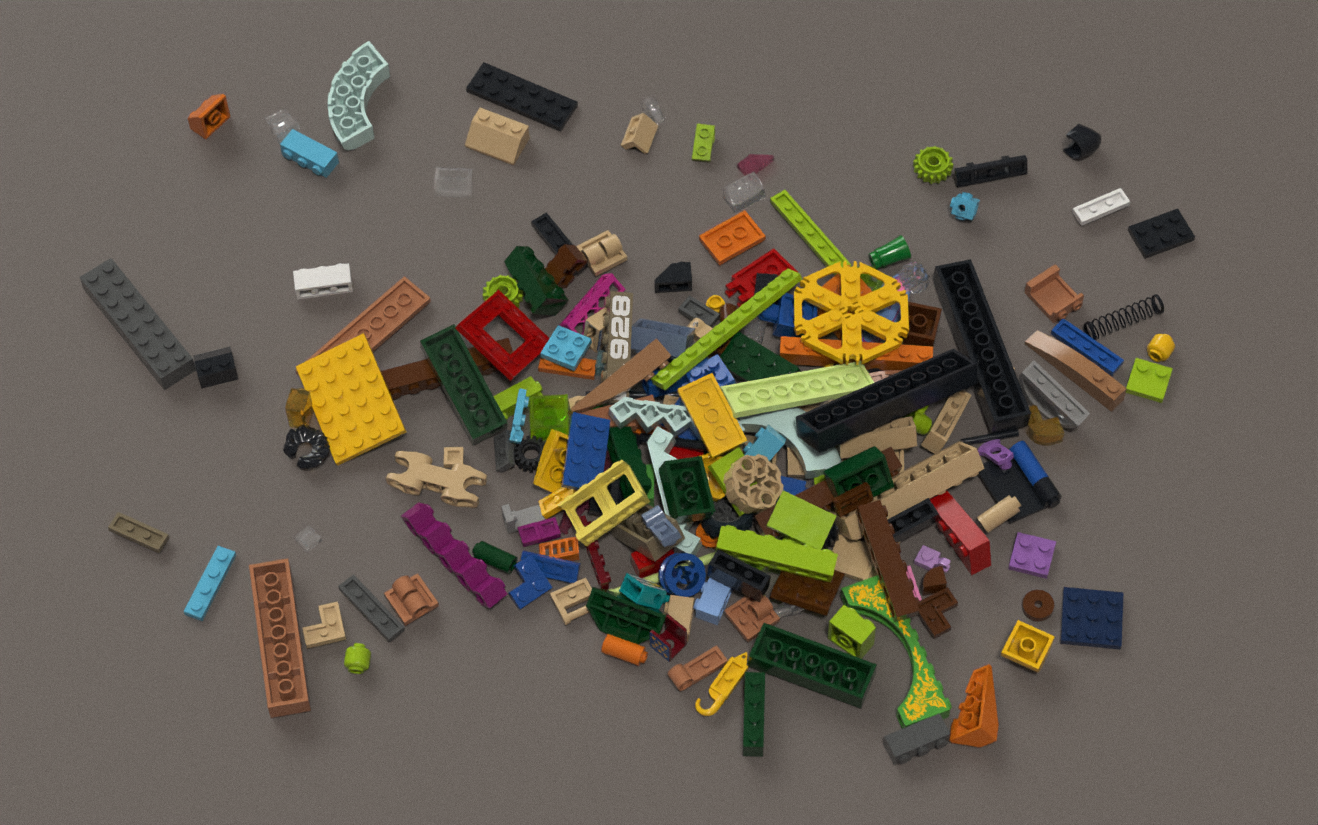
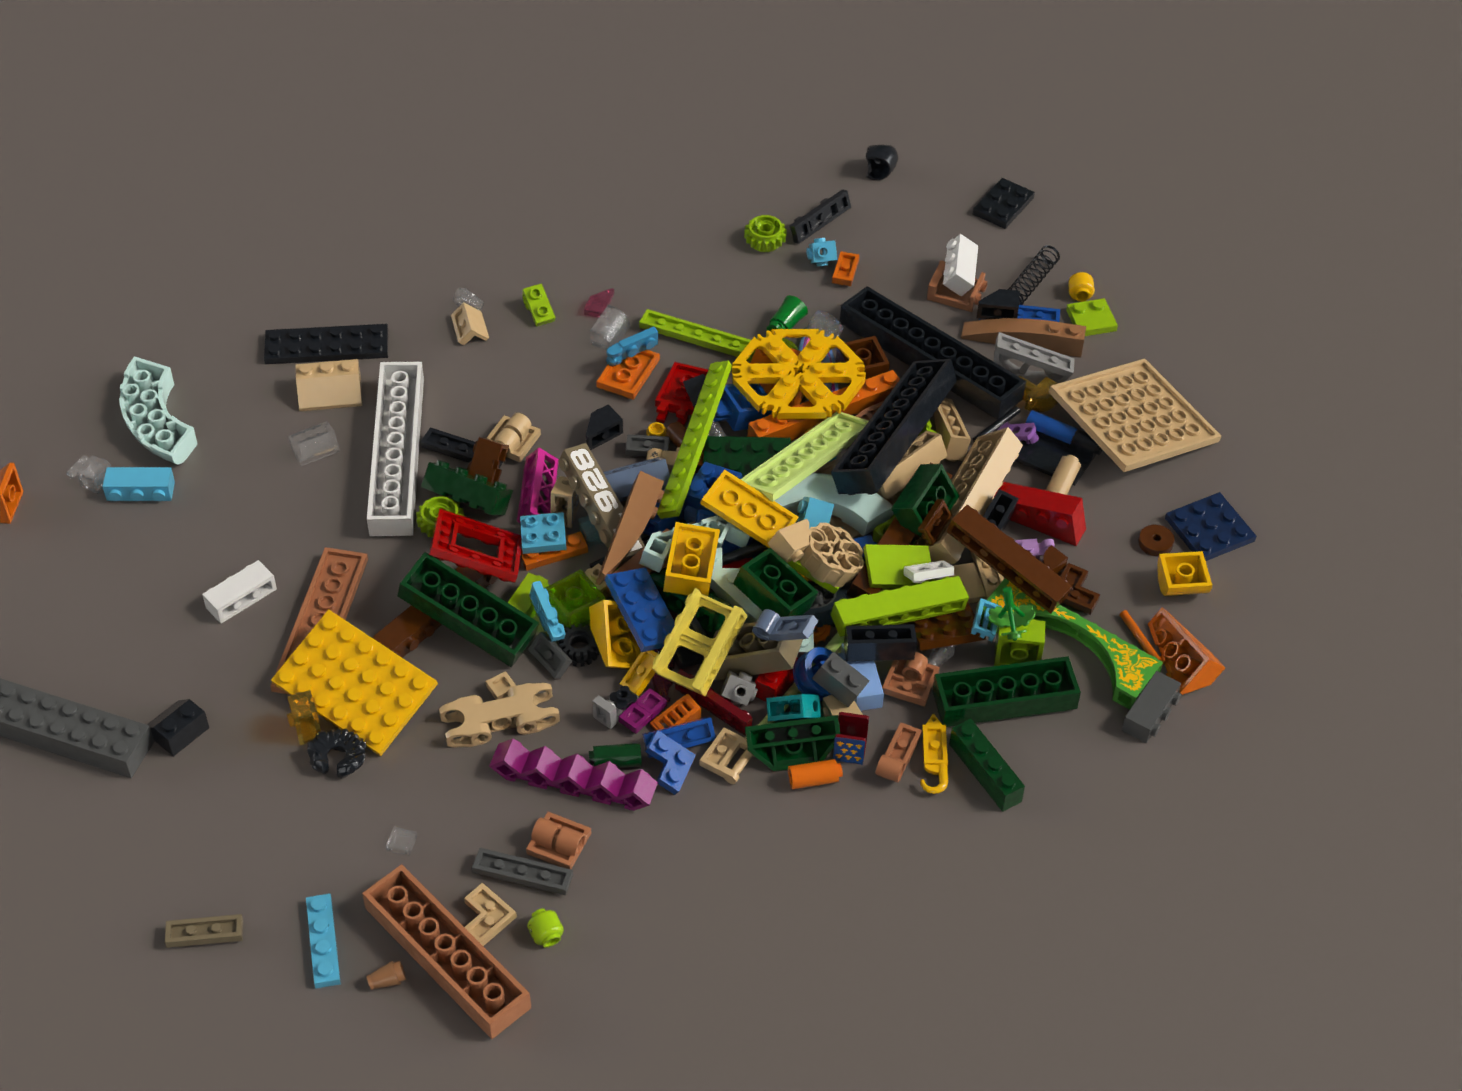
camera: 35 degrees left, 10 degrees down
medium lavender plate [1008,532,1056,579] -> none
white plate [1072,188,1130,226] -> none
none -> white brick [367,362,424,536]
none -> medium nougat cone [367,960,406,990]
none -> dark azure hinge [606,327,658,366]
none -> black plate [610,686,637,710]
none -> yellow slope [663,522,720,597]
none -> light grey brick [720,671,758,707]
none -> tan slope [768,519,809,563]
none -> dark grey brick [812,652,870,707]
none -> orange plate [832,251,860,286]
none -> white plate [904,560,954,583]
none -> white brick [943,234,978,296]
none -> medium azure tile [971,598,1002,642]
none -> black slope [977,289,1020,319]
none -> bright green plant [988,587,1035,641]
none -> tan plate [1049,359,1221,472]
none -> orange piece [1120,610,1162,661]

